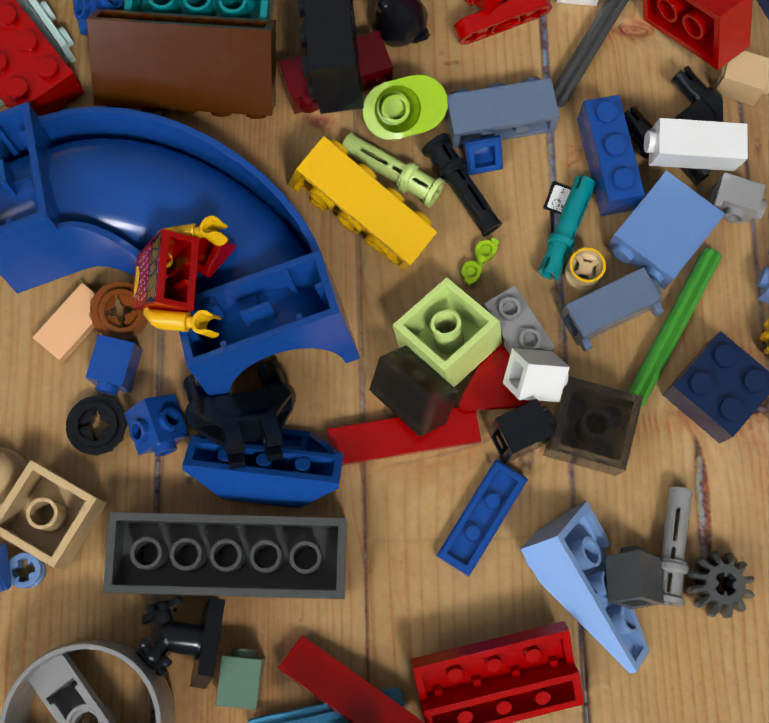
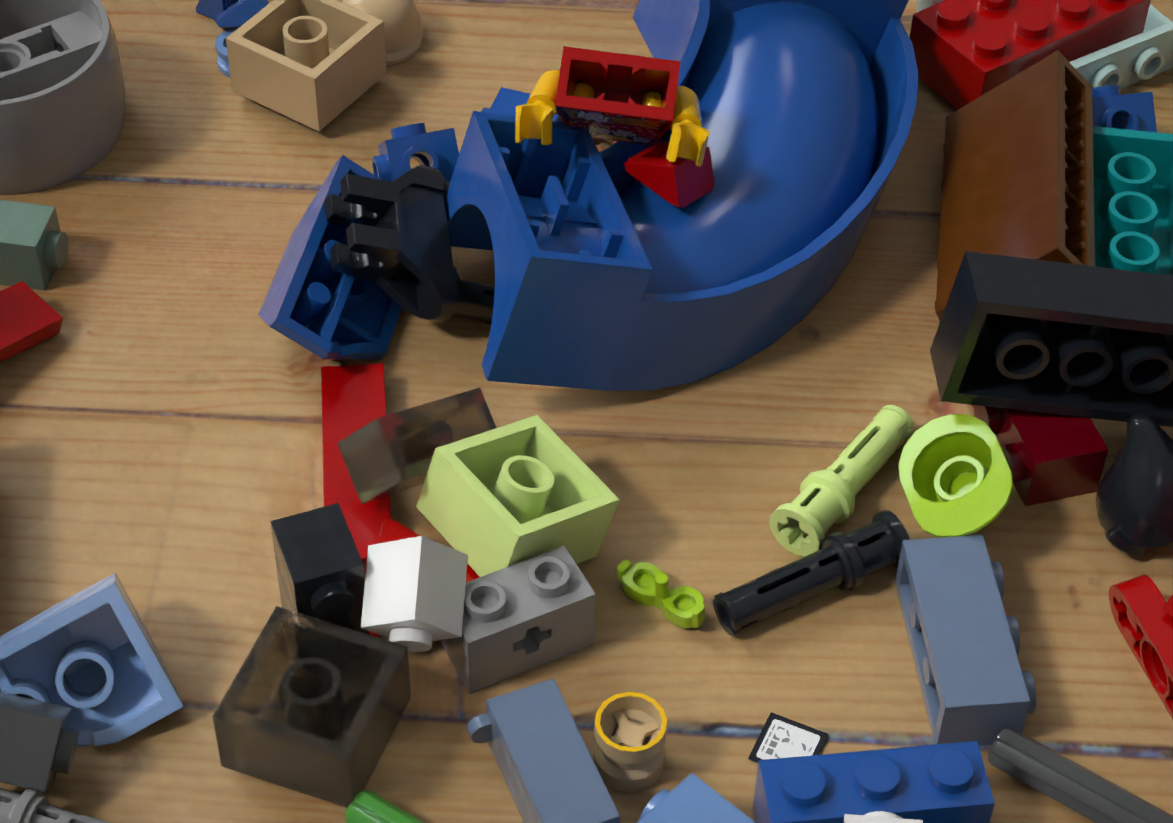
camera: 95 degrees right, 30 degrees down
black gear [66,396,128,456] -> none
dark grey brick [103,512,348,600] -> none
black piece [135,596,225,689] -> none
yellow wedge [287,136,437,271] -> none
blue tile [436,459,528,577] -> none
blue slope [462,135,503,175] -> none
teal pin [537,175,597,281] -> none

